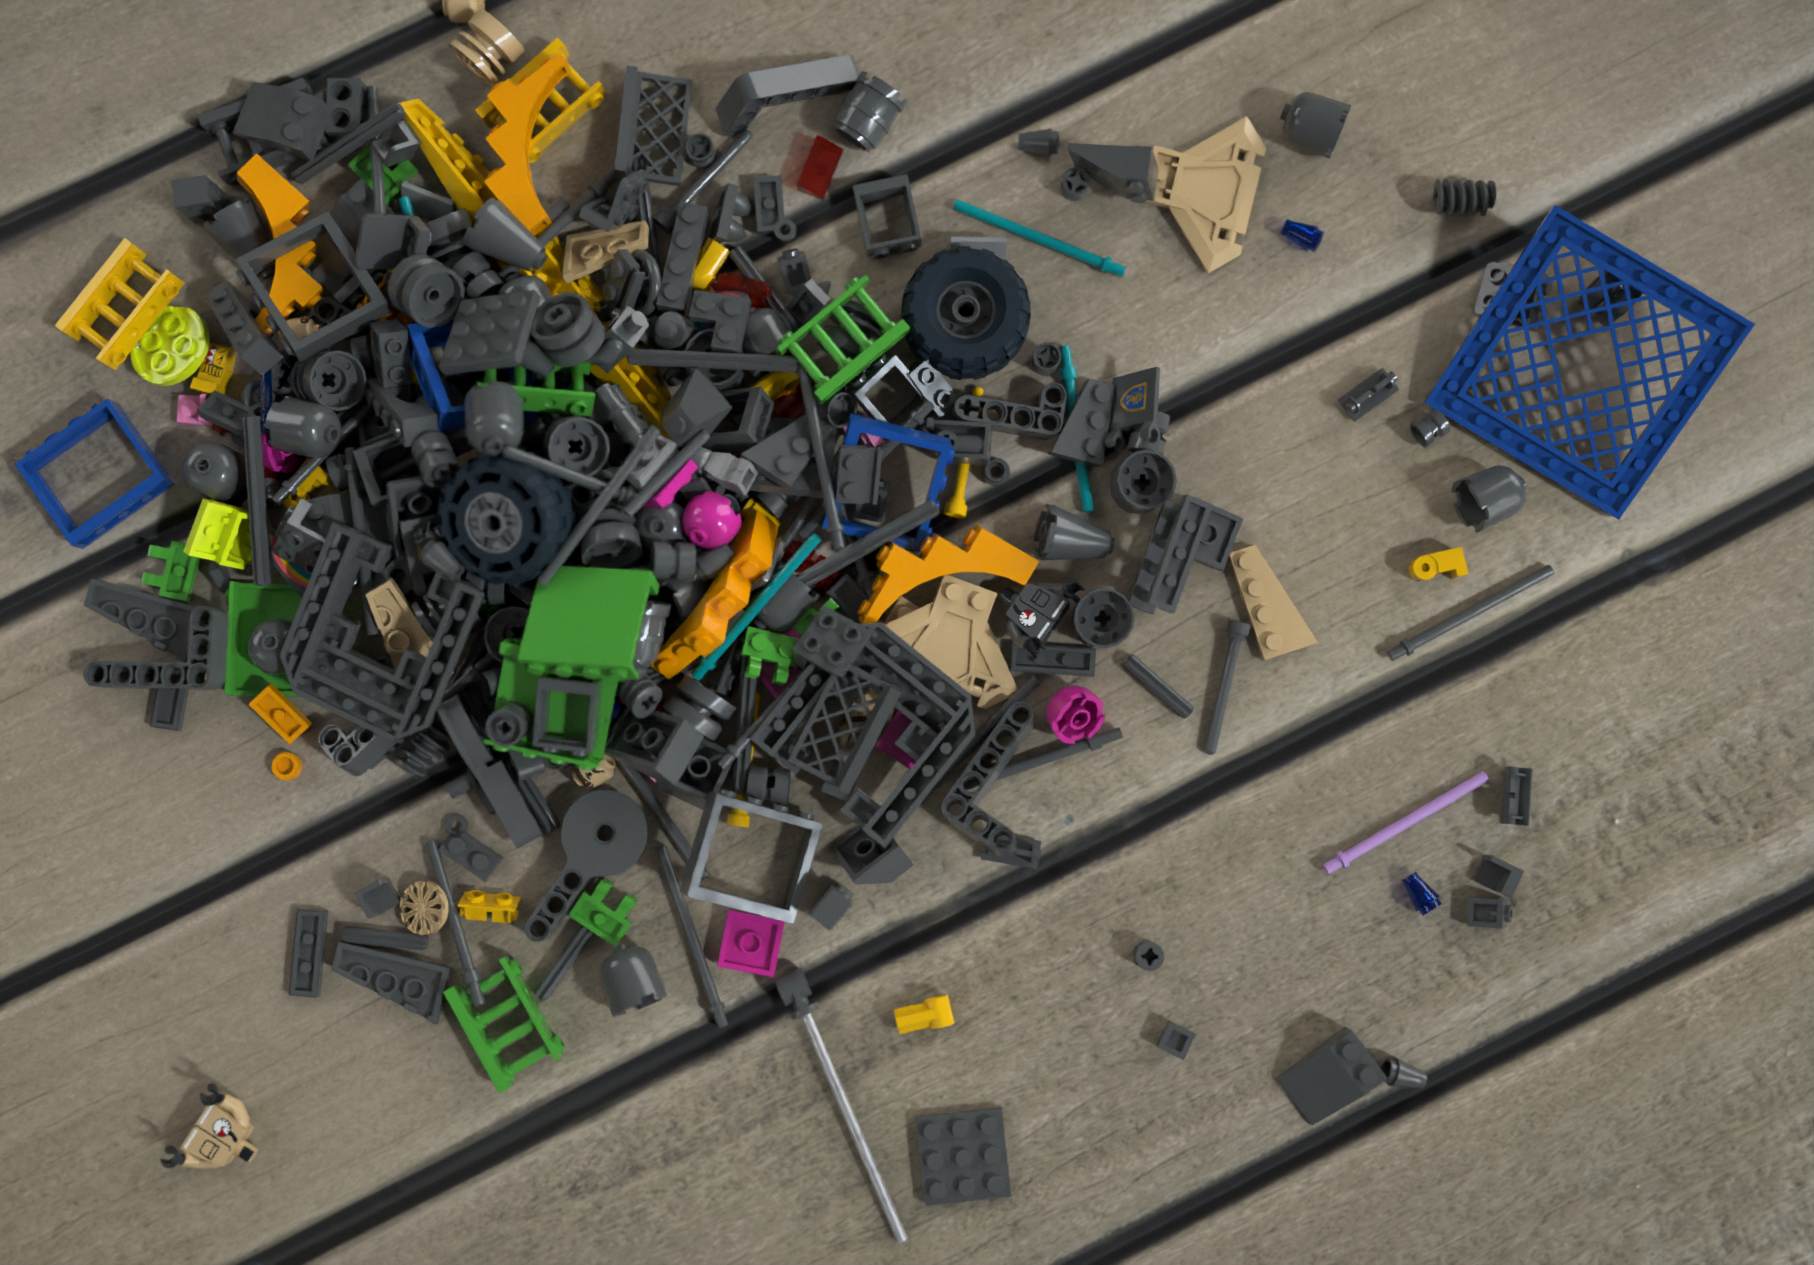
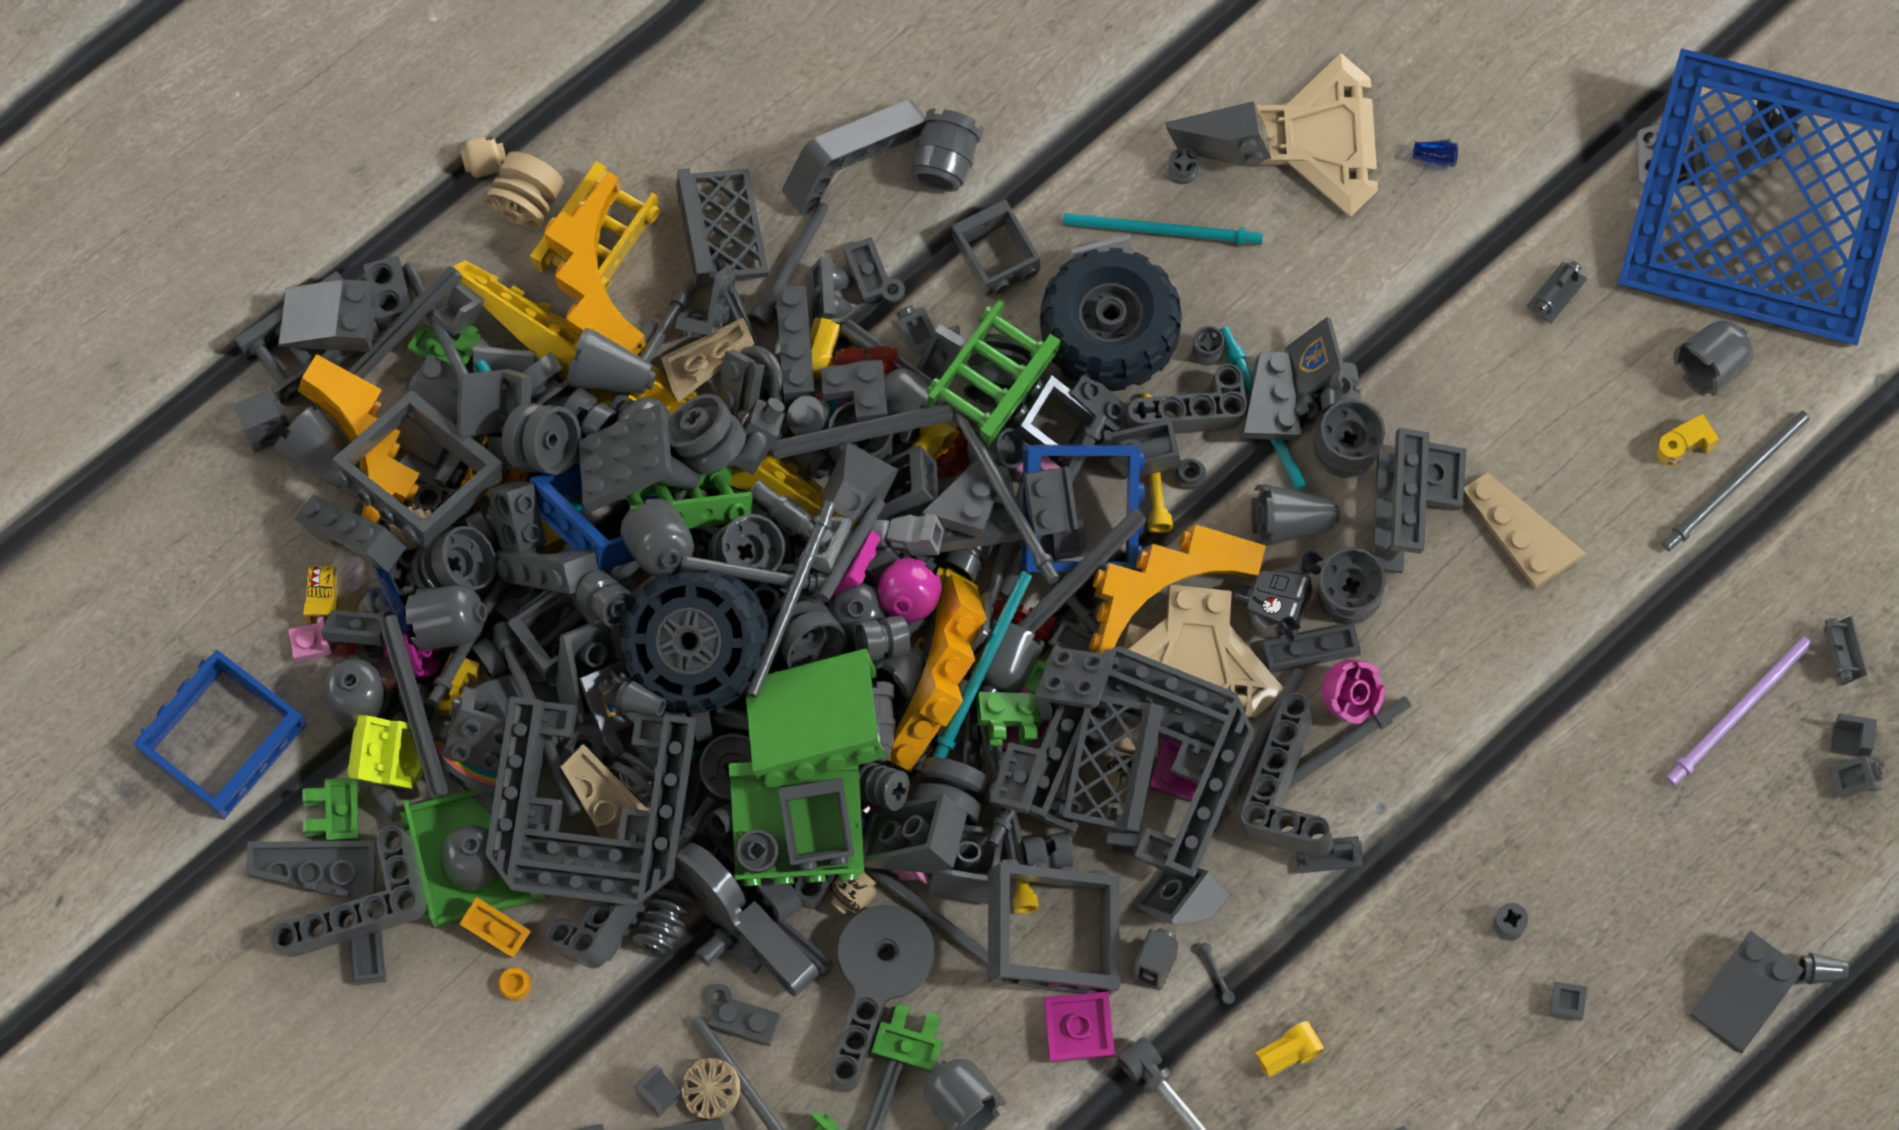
camera: 15 degrees left, 15 degrees down
yellow fence [54,238,185,371] -> none
neon yellow tile [130,305,210,386] -> none
yellow hinge [458,890,521,924] -> none
dark grey bar [656,846,729,1029] -> none
dark grey wheel [686,133,716,169] -> none
dark grey cone [695,543,735,581] -> none
clear red slope [797,135,844,200] -> none
dark grey cone [1018,128,1059,157] -> none
dark grey axle [1123,654,1194,719] -> none
dark grey piece [1205,620,1251,755] -> none
dark grey cylinder [1280,92,1351,159] -> none
clear blue cone [1402,872,1442,916] -> none
dark grey wheel [1410,409,1450,448] -> none
dark grey piece [1433,179,1497,216] -> none
none -> dark grey bracket [989,742,1047,814]
none -> dark grey hinge [1199,943,1235,1005]

